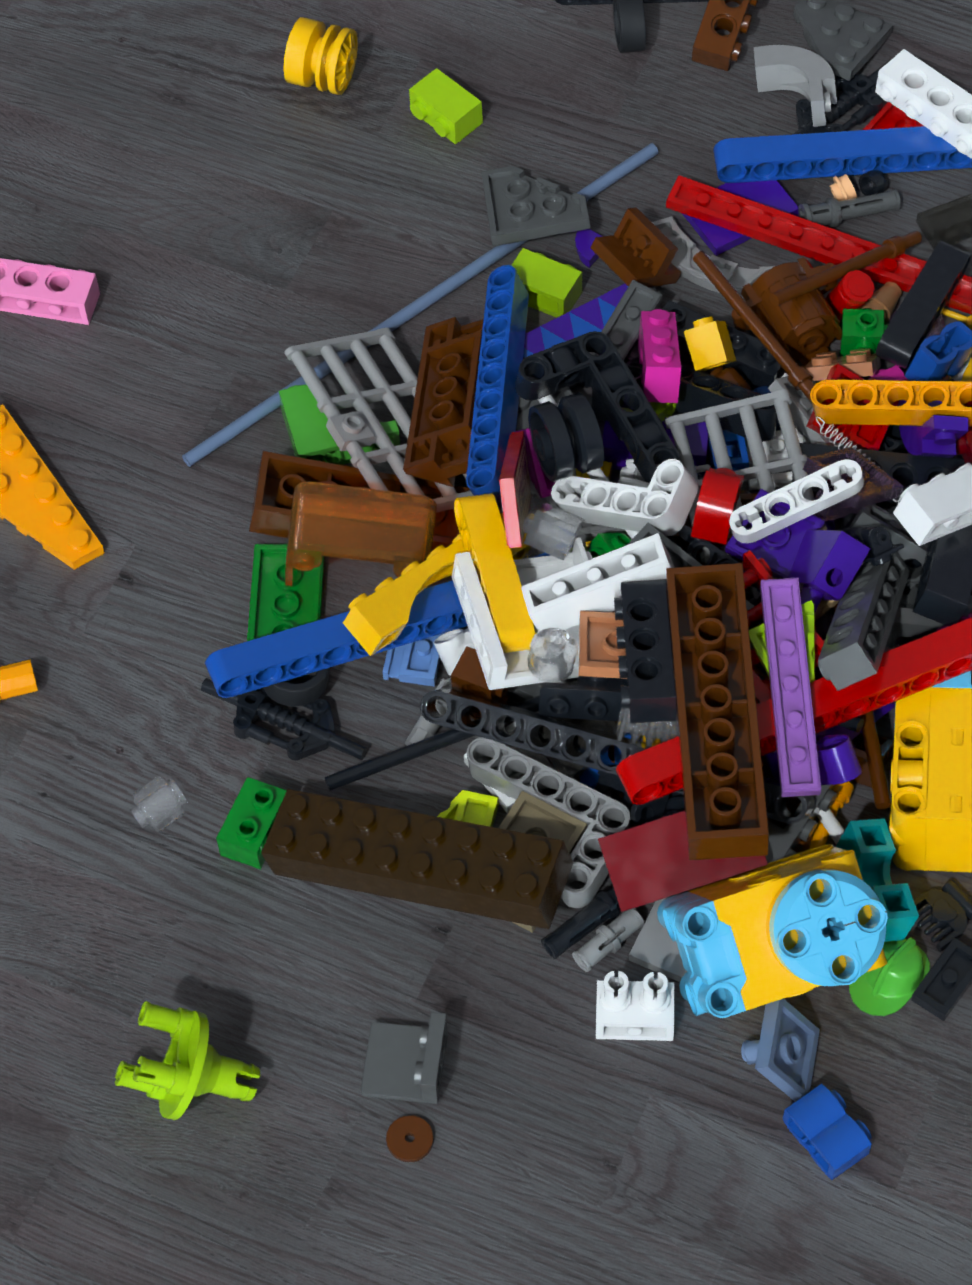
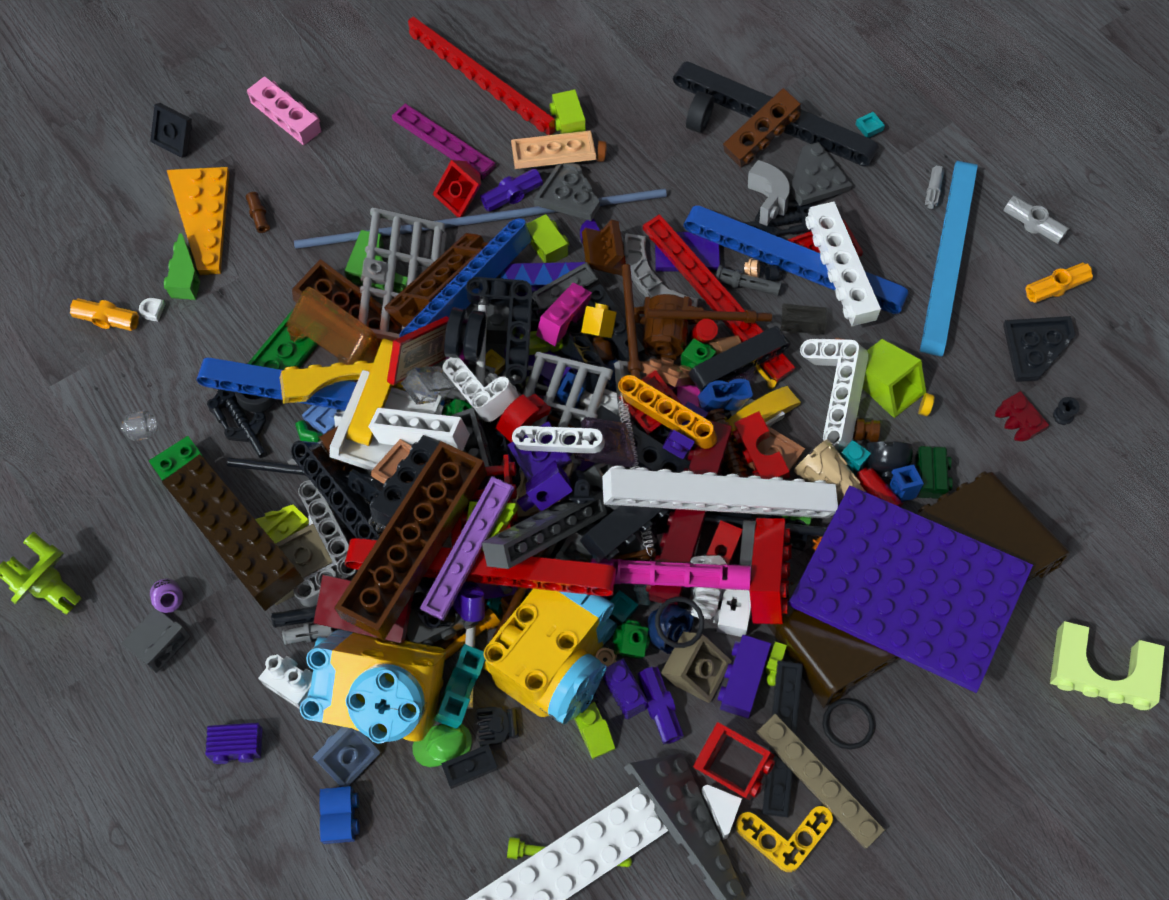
camera: 30 degrees right, 5 degrees up
yellow wheel [283,17,358,95] -> none
reddish brown wheel [386,1115,434,1162] -> none
clear head [527,628,578,682] -> none
none -> white tile [139,298,165,322]
none -> medium lavender head [150,578,183,613]
none -> bright green slope [164,233,200,300]
none -> dark purple brick [205,723,262,764]
none -> reddish brown pin [245,192,270,233]
none -> green arm [295,420,323,443]
none -> magenta tile [392,103,496,180]
none -> red plate [408,16,555,135]
none -> red slope [432,160,481,217]
none -> dark purple piece [480,169,543,212]
none -> light nougat tile [511,131,596,169]
none -> dark orange tile [596,141,607,162]

